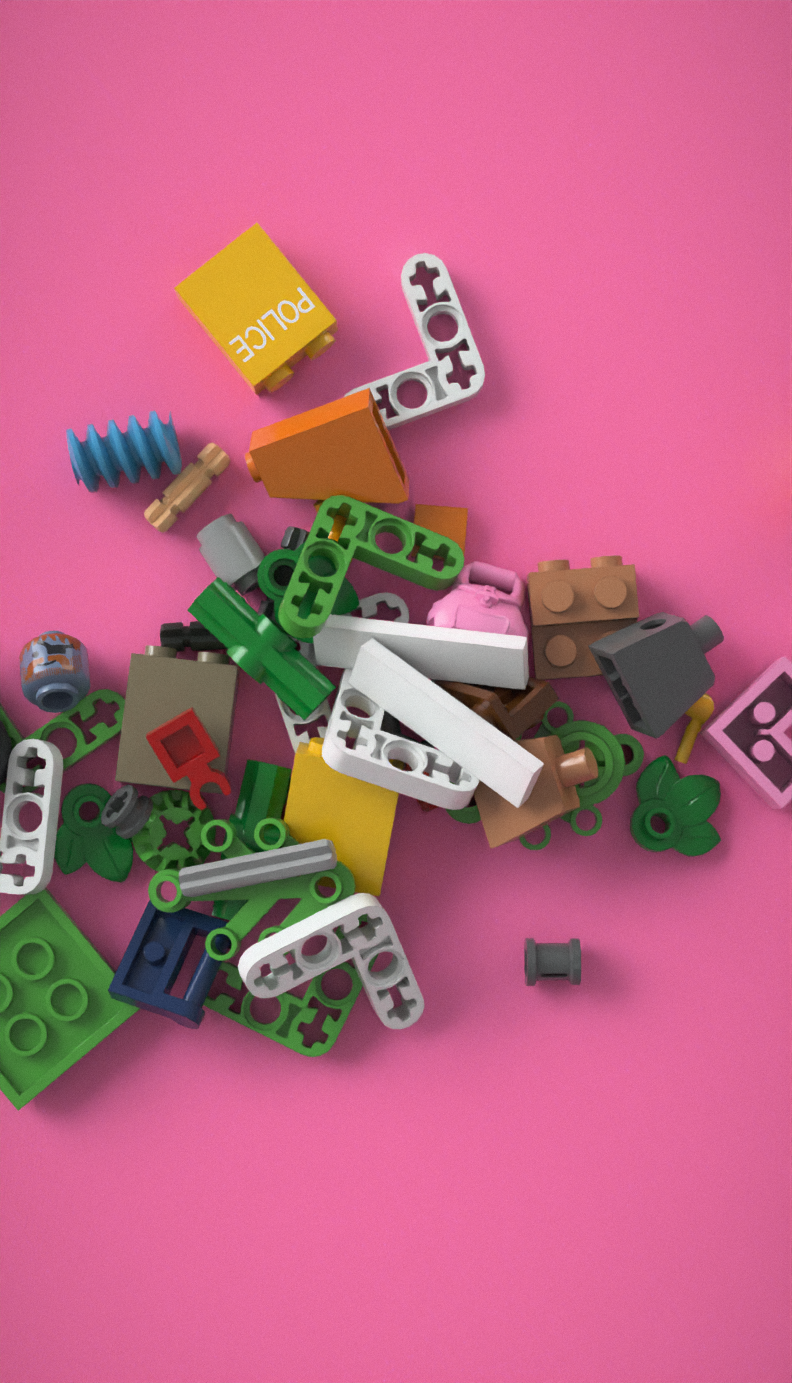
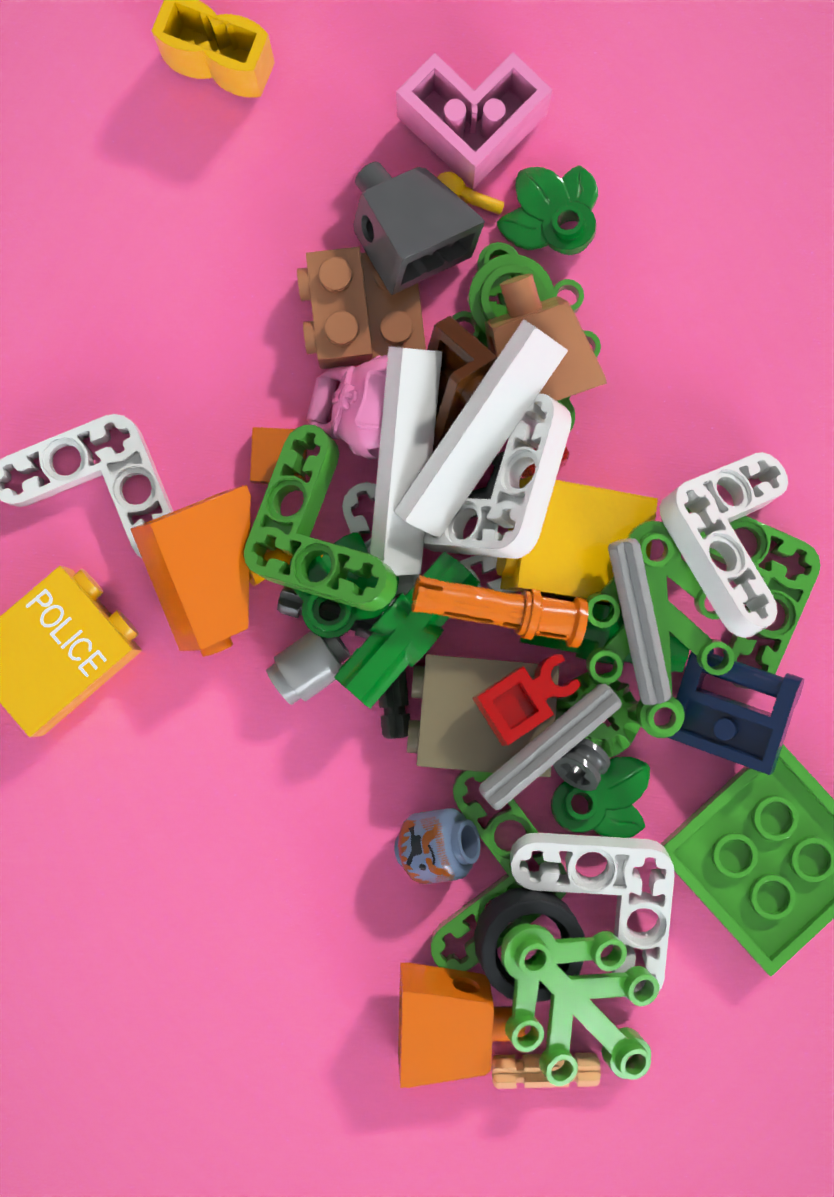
camera: 90 degrees left, 0 degrees up
dark azure piece [66,410,182,493] -> none
light nougat axle [144,442,230,533] -> none
dark grey bush [524,938,581,986] -> none
none -> orange pin [411,575,589,648]
none -> light grey axle [479,683,622,810]

